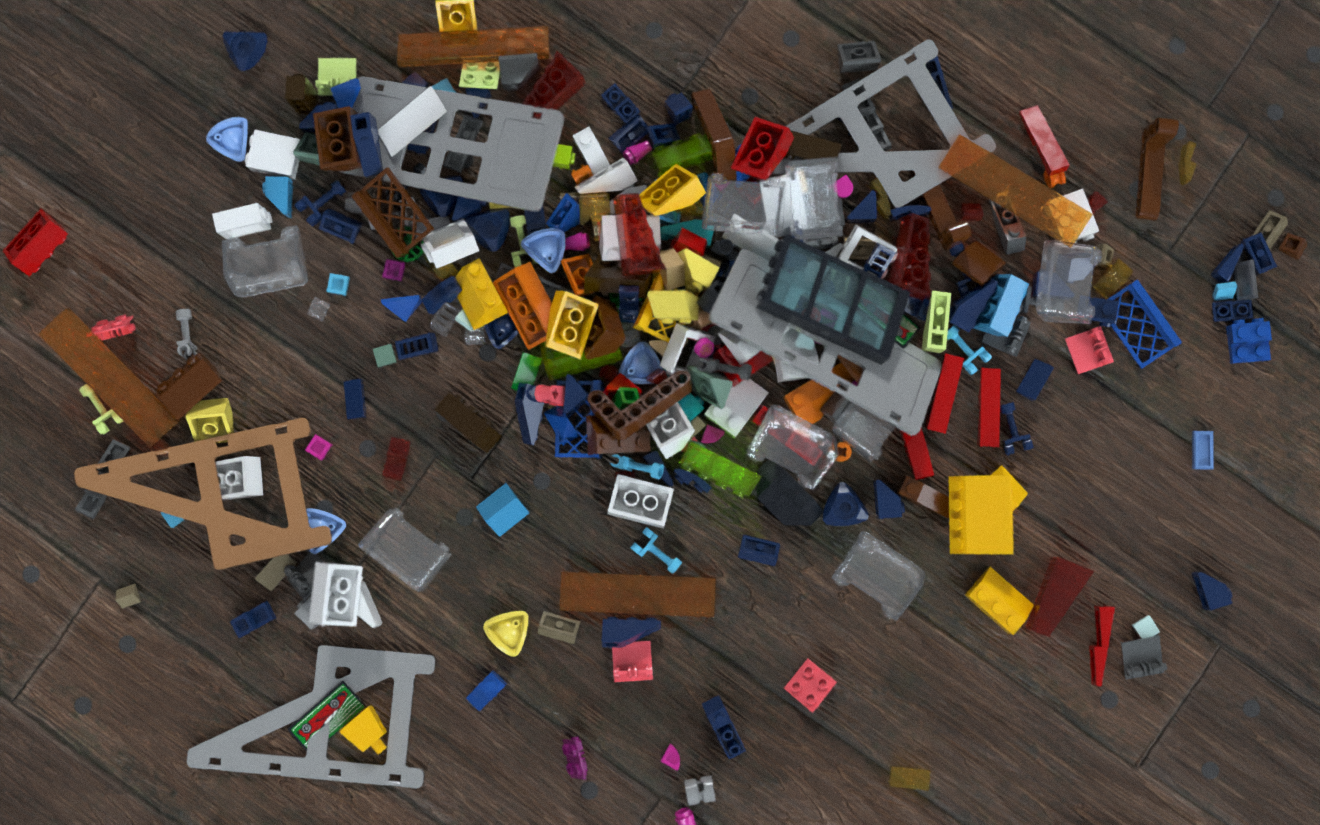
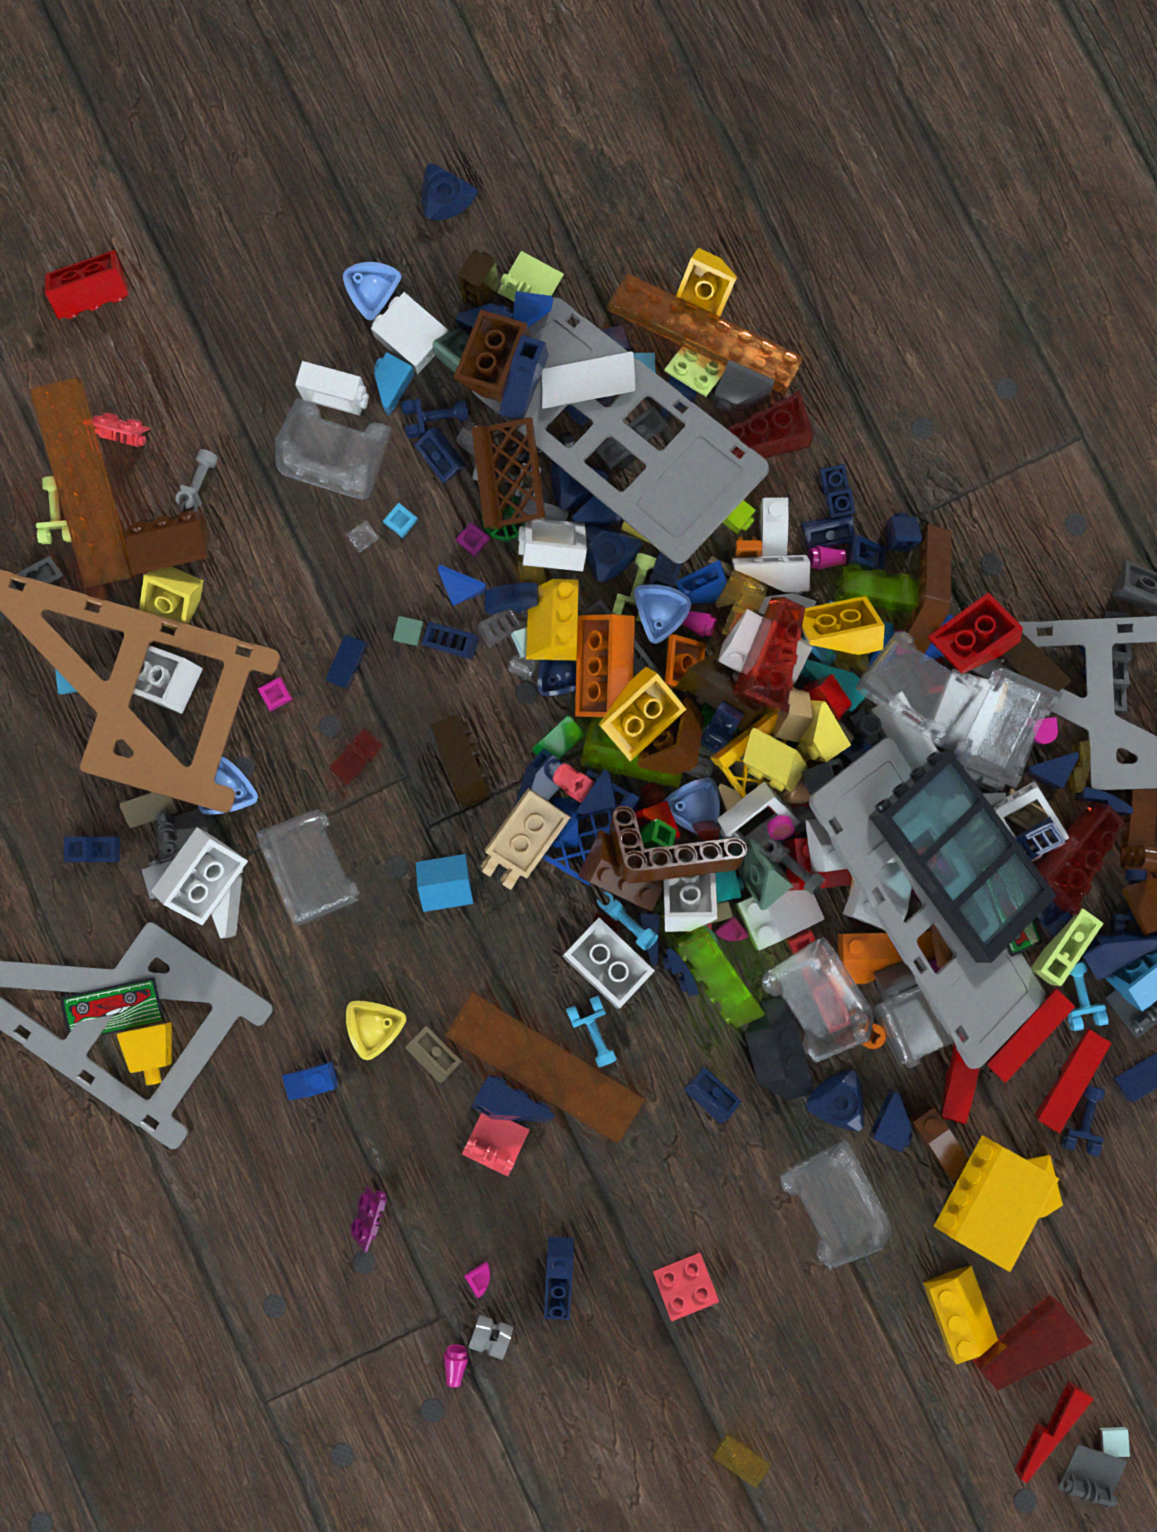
camera: 25 degrees right, 0 degrees up
none -> tan tile [480,788,571,890]

